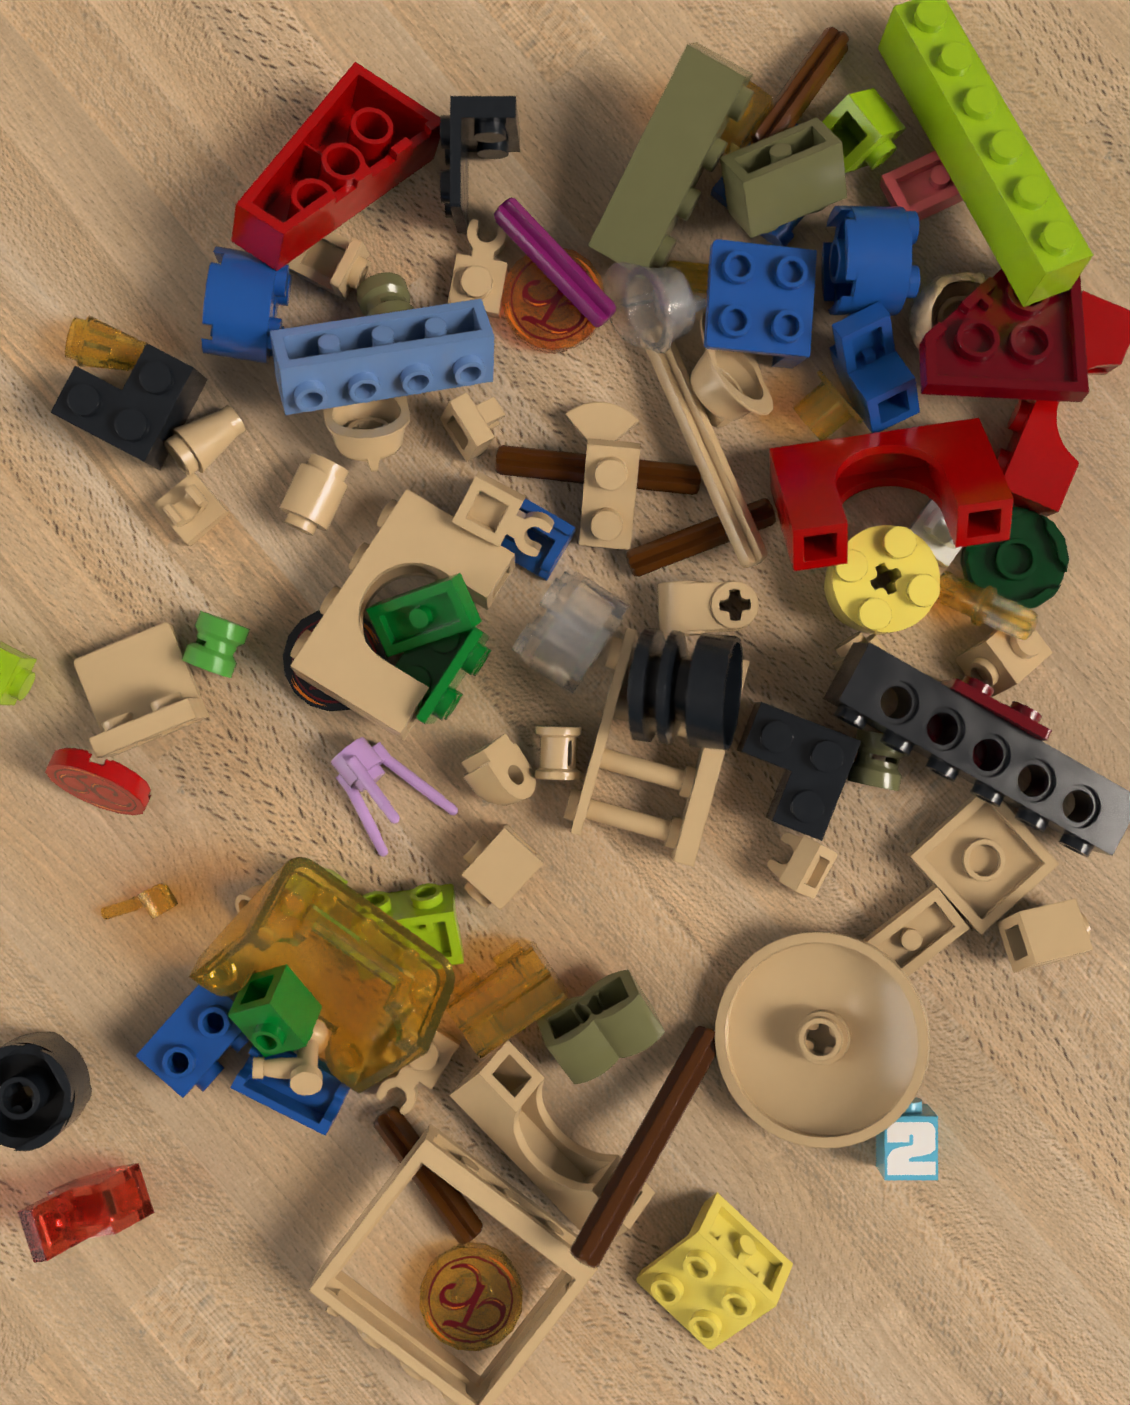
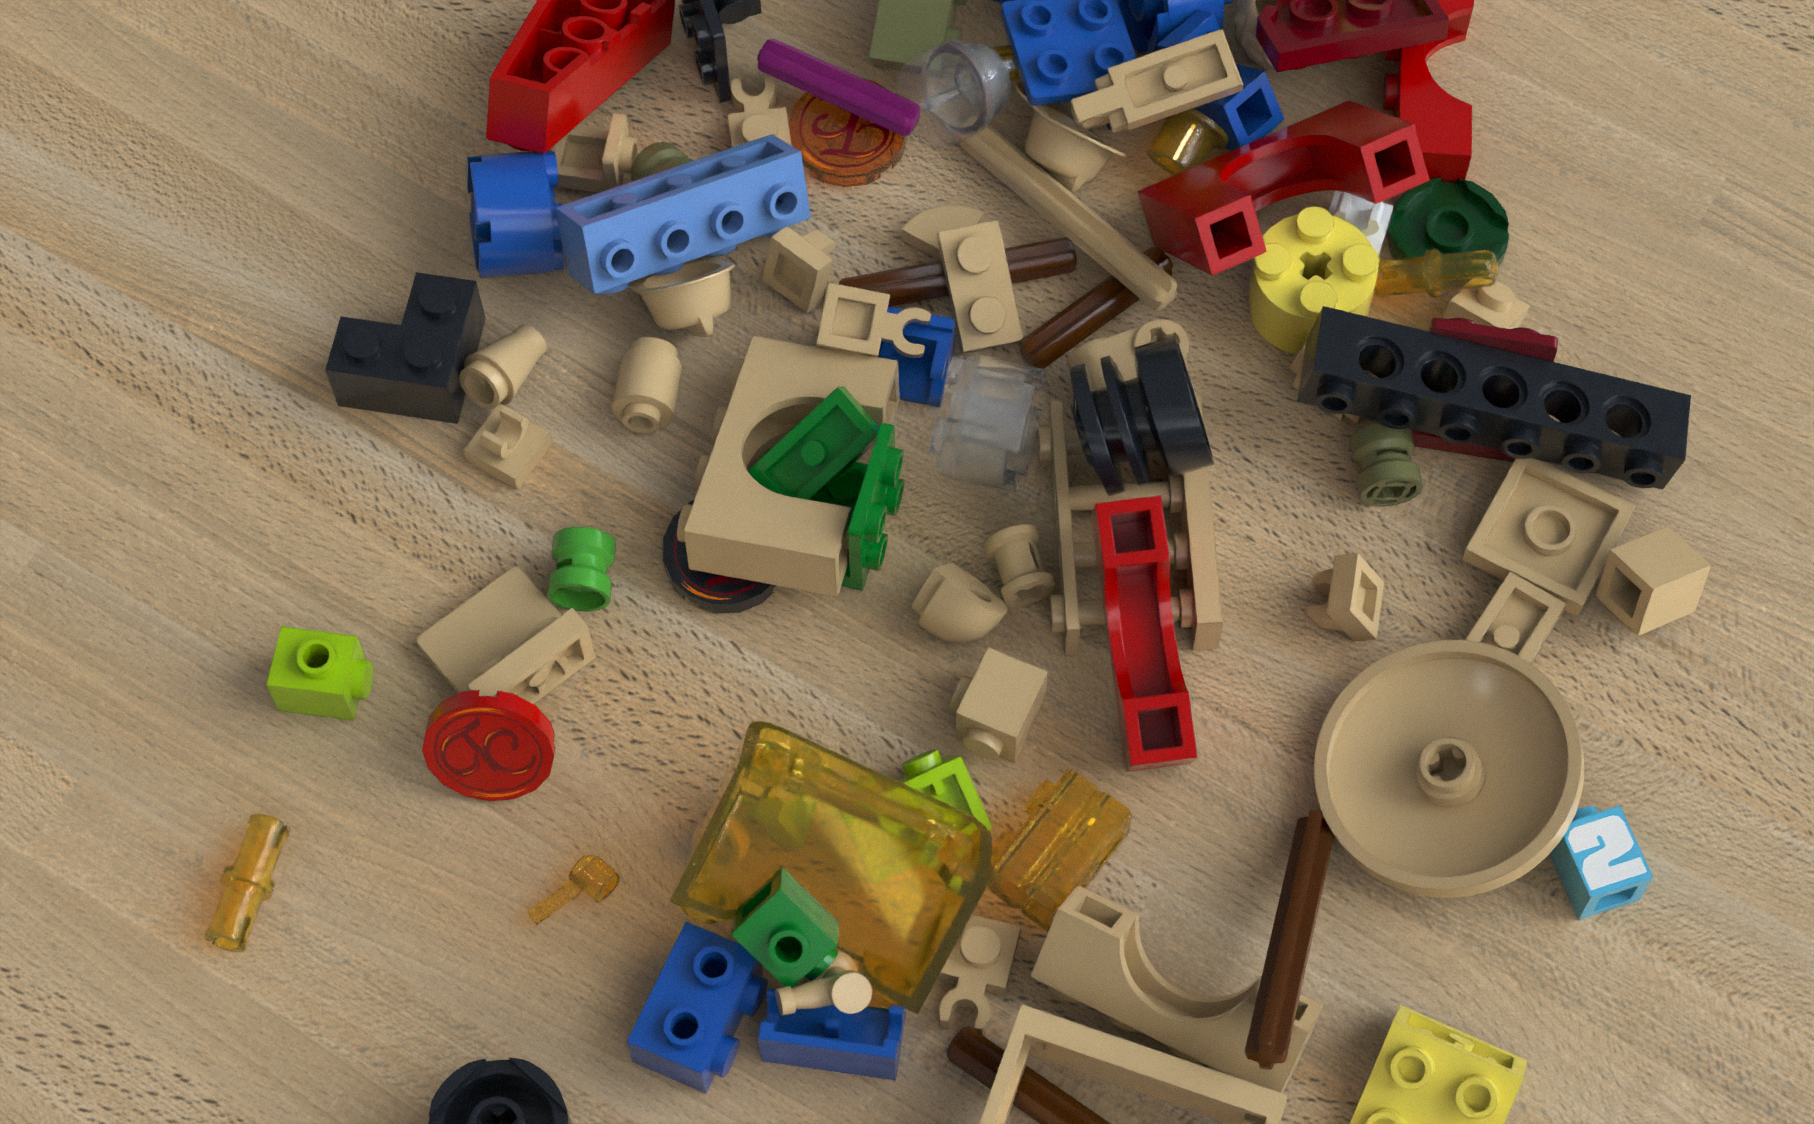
camera: 15 degrees left, 25 degrees down
clear yellow cone [65,315,147,371] -> none
lavender plant [331,737,458,857] -> none
olive brick [537,970,665,1084] -> none
black brick [737,702,861,841] -> none
none -> tan hinge [1070,29,1243,133]
none -> red arch [1091,495,1198,772]

